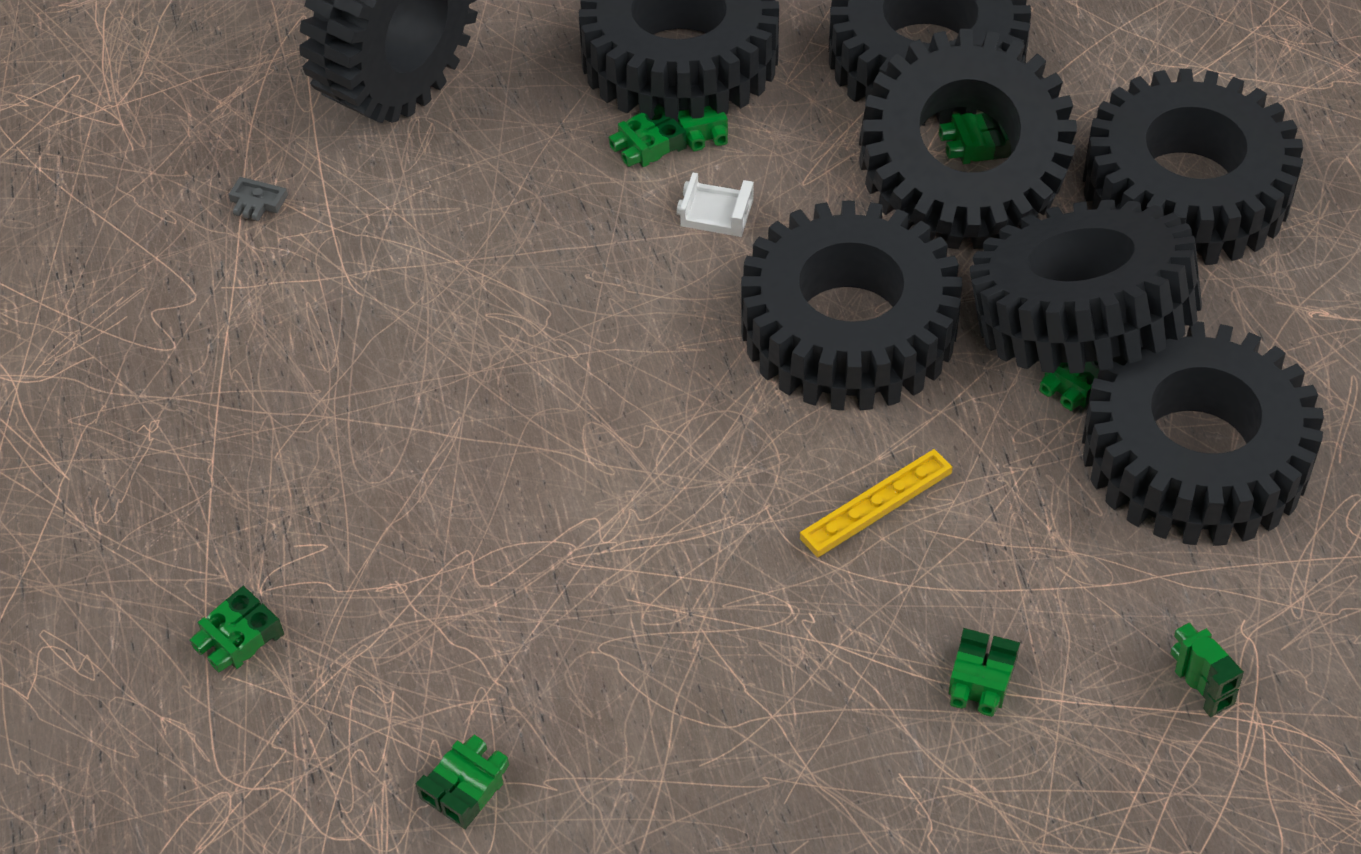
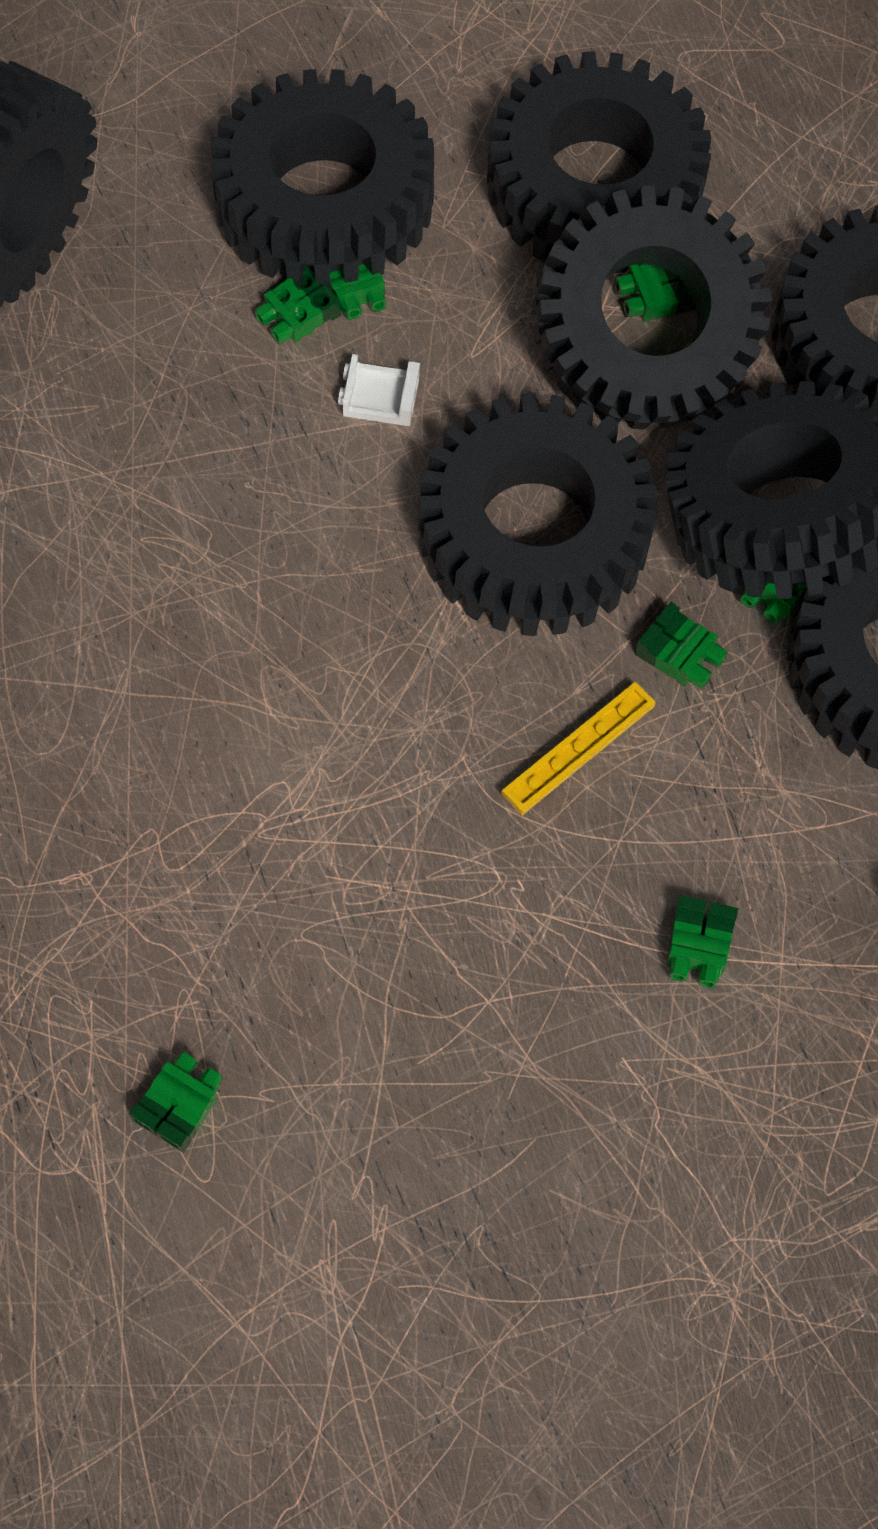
camera: 10 degrees left, 15 degrees up
none -> green hips [635,602,728,689]

